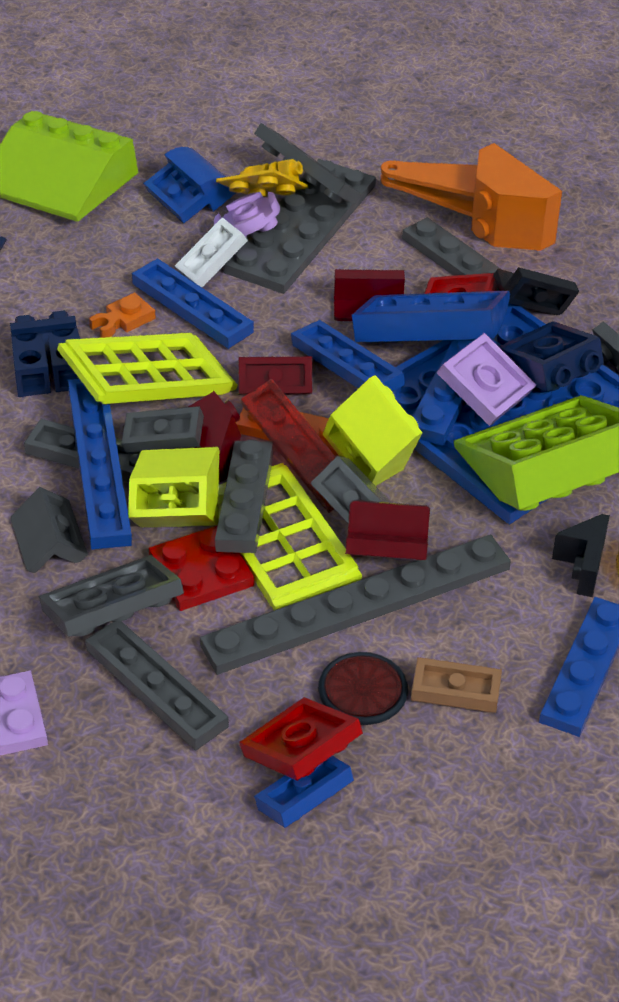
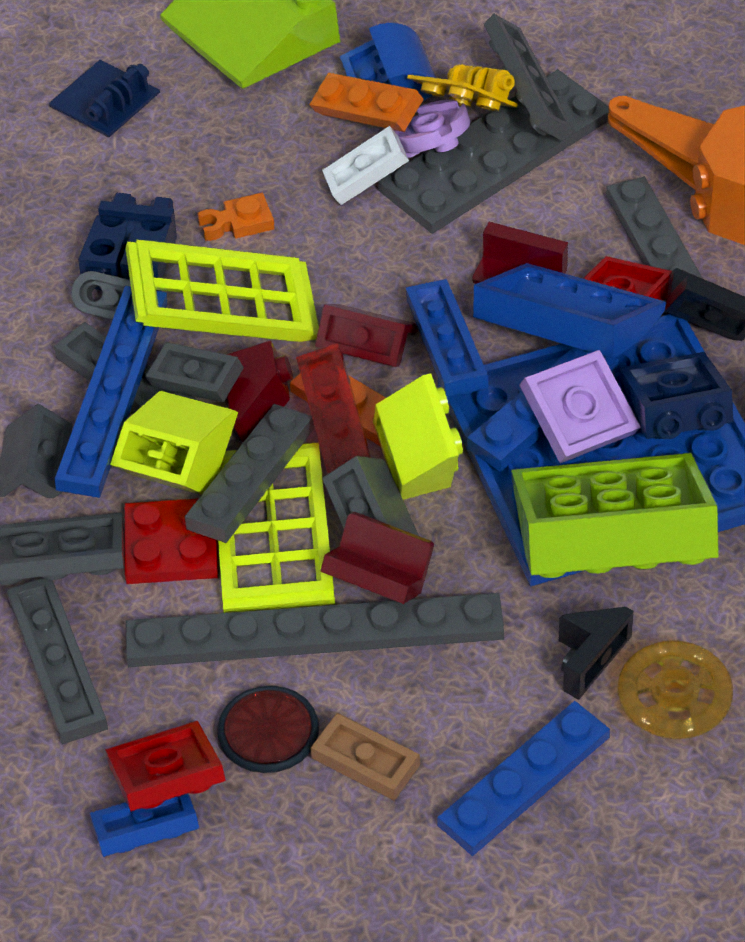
camera: 25 degrees right, 5 degrees up
blue plate [132,258,254,349] -> none
none -> dark grey plate [71,271,131,320]
none -> orange plate [309,72,424,132]

